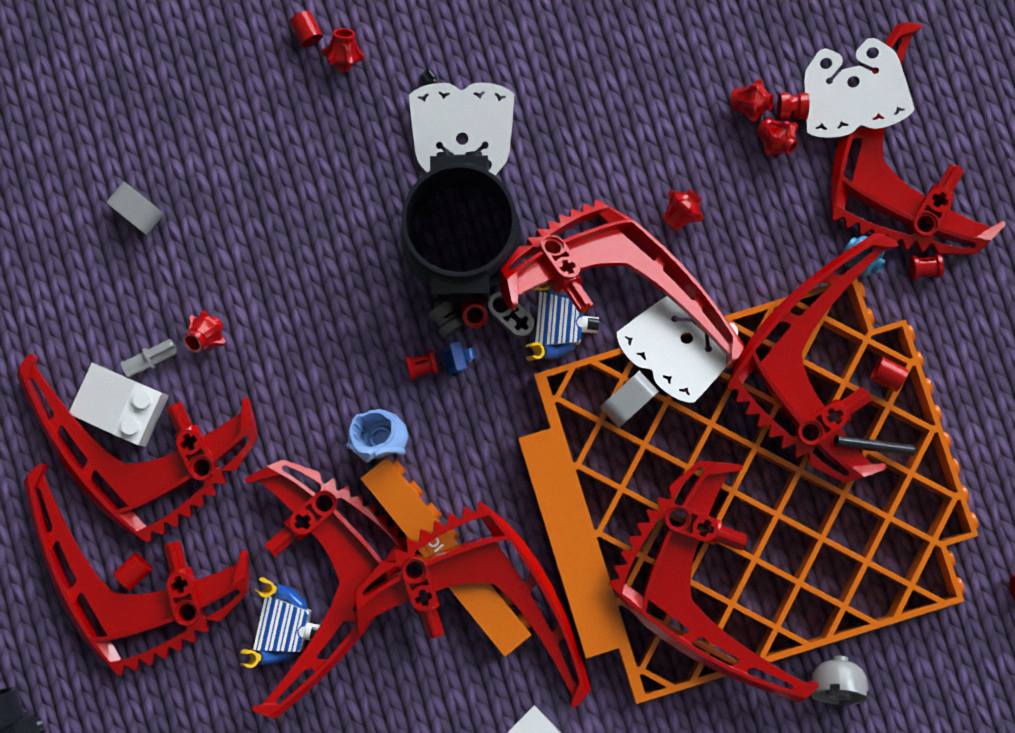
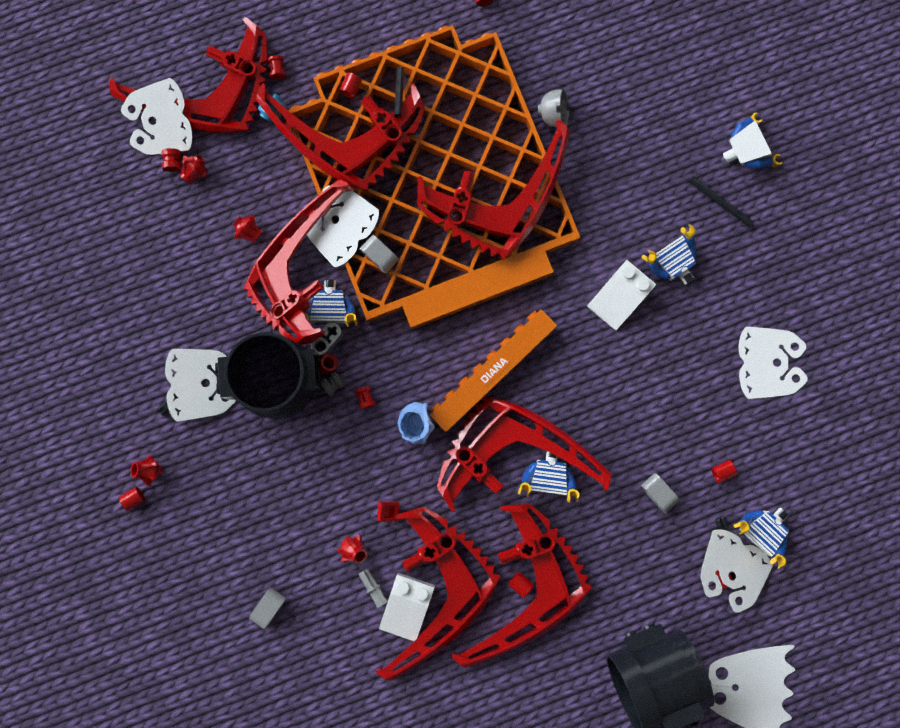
camera: 90 degrees left, 0 degrees up
red piece [356,501,591,708] -> none
blue tile [441,341,476,376] -> none
red rock [731,80,774,123] -> none
none -> red plate [377,501,399,522]

